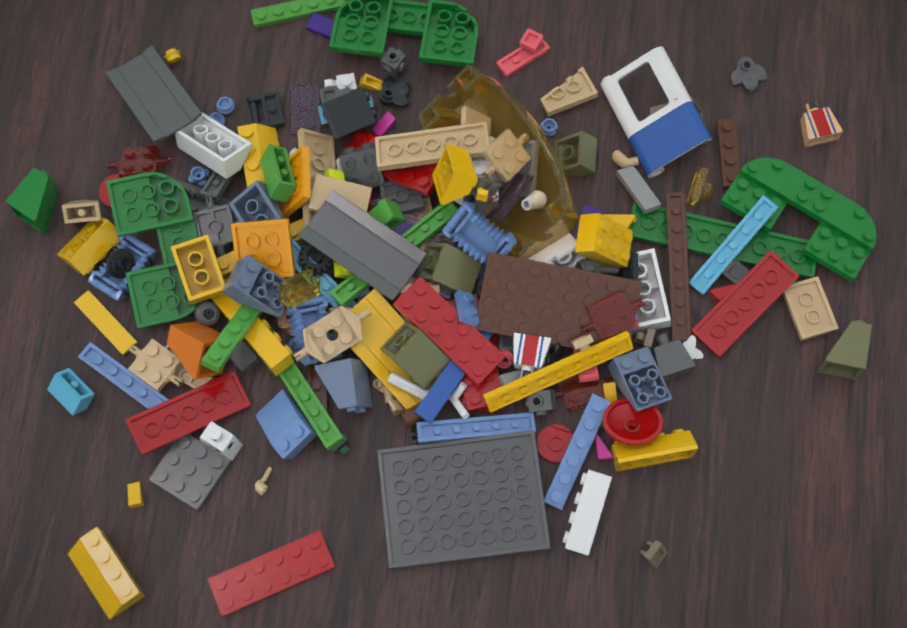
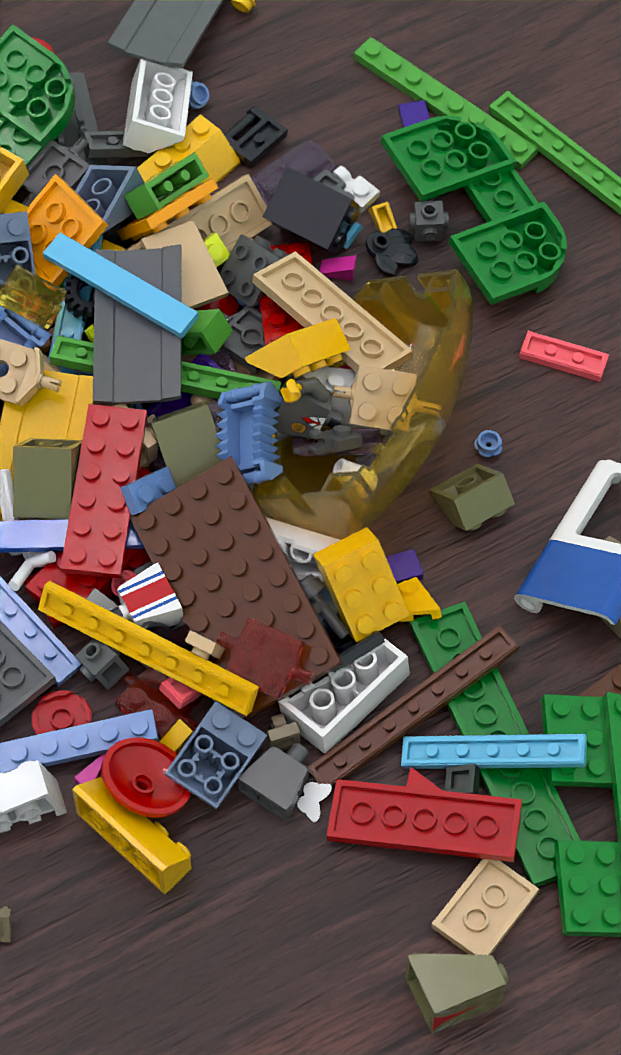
camera: 50 degrees right, 10 degrees down
clear red plate [107,145,171,178] -> none
medium blue plate [188,166,210,186] -> none
medium blue plate [216,97,235,115] -> none
tan tile [461,106,491,136] -> none
coral plate [519,28,544,53] -> none
tan wing [540,66,598,117] -> none
tan arm [612,150,639,168] -> none
light grey tile [616,165,661,214] -> none
clear yellow tile [686,167,715,208] -> none
none -> medium azure tile [43,232,199,339]
none -> dark grey plate [308,425,363,454]

